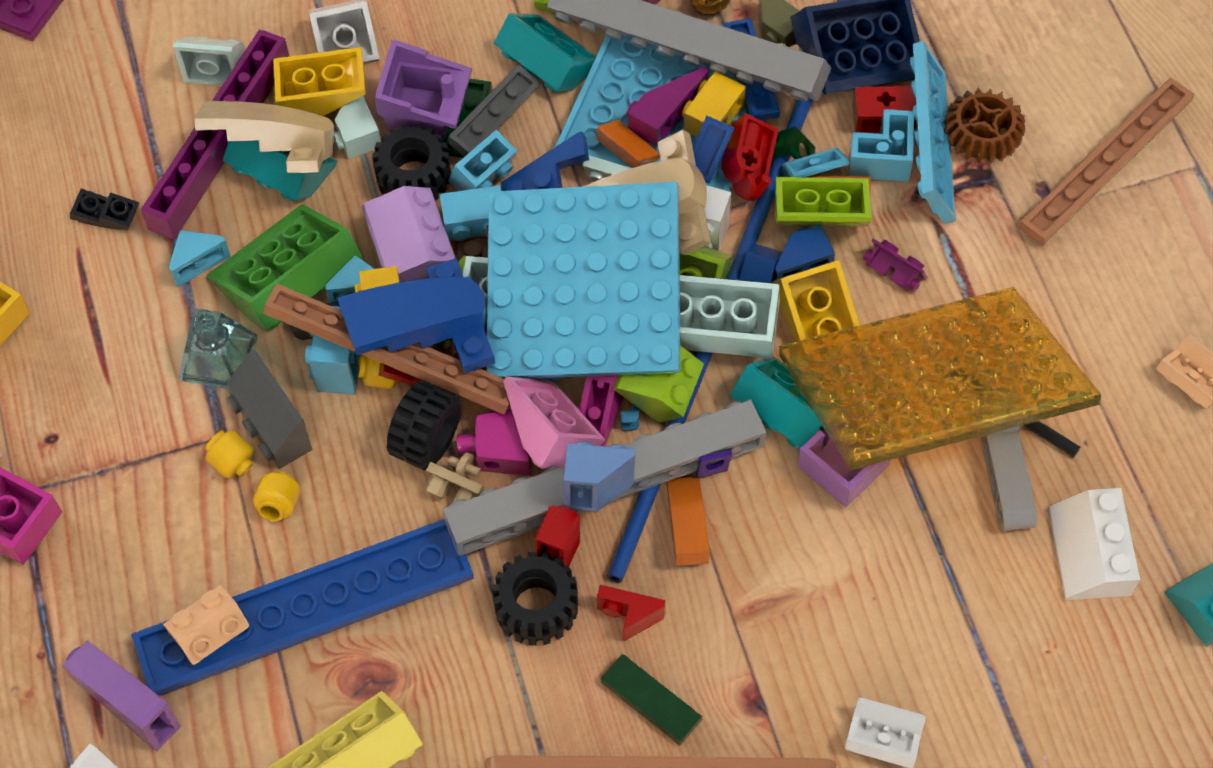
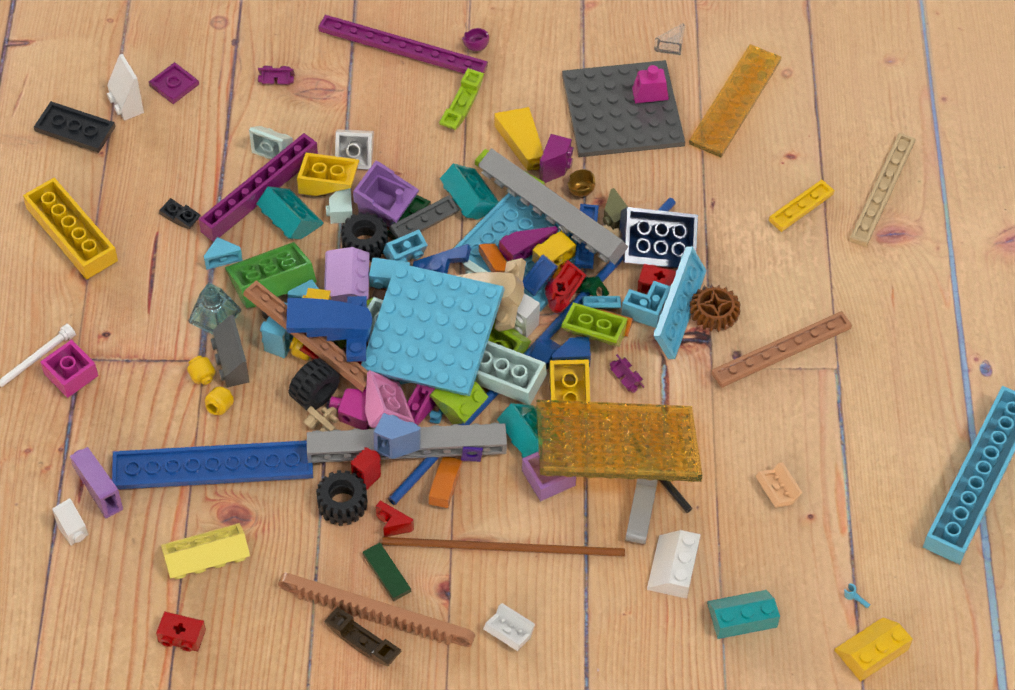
camera: 15 degrees right, 5 degrees down
light nougat bracket [163,585,249,665] -> none
tan slope [194,101,334,173] -> none
none -> dark orange piece [382,537,625,556]

